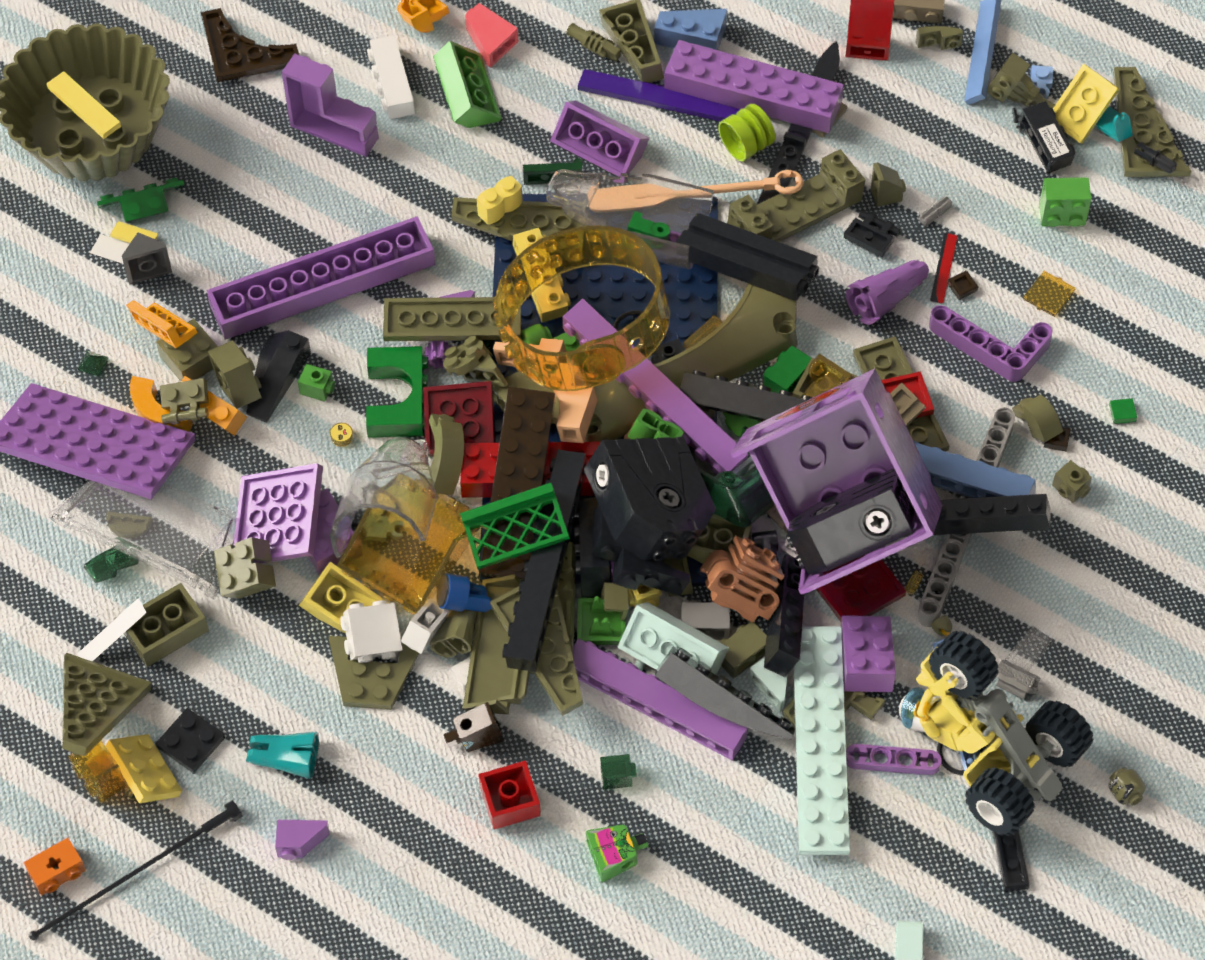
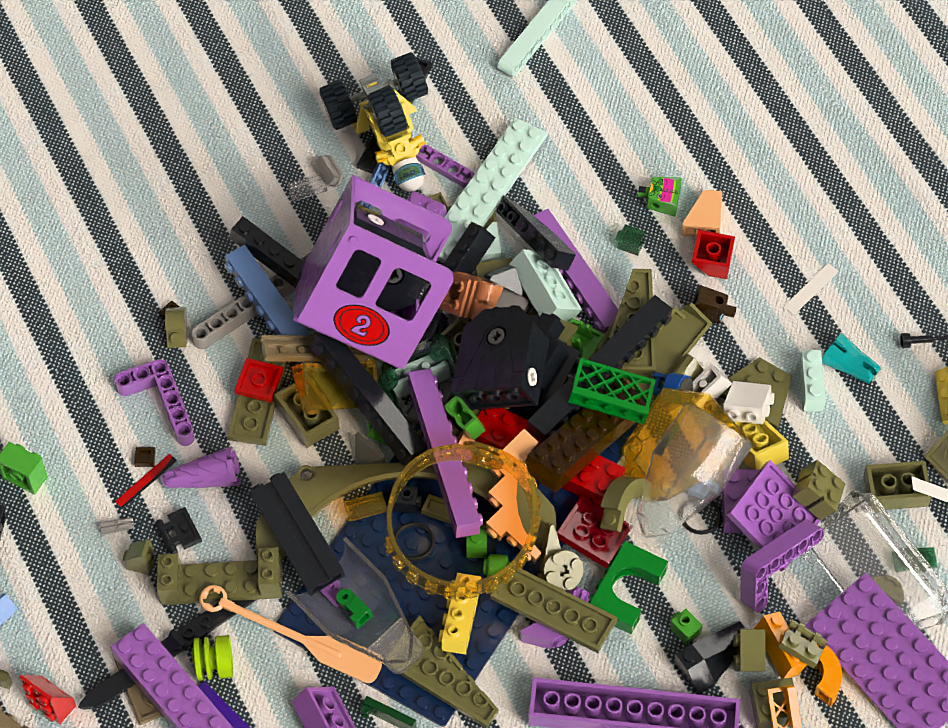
camera: 150 degrees left, 0 degrees up
black plate [155,708,225,774] -> none
medium lavender slope [275,820,330,860] -> none
tile [330,423,353,446] -> none
light yellow brick [477,176,522,225] -> none
green brick [763,345,811,393] -> none
clear yellow piece [1023,271,1076,317] -> none
olive brick [1052,460,1092,503] -> none
olive head [1108,767,1146,806] -> none
green tile [1109,398,1137,424] -> none
none -> slope [484,265,523,296]
none -> light nougat slope [682,190,722,237]
none -> medium lavender beam [740,519,824,613]
none -> white sticker [784,264,839,315]
none -> light aqua brick [800,350,825,412]

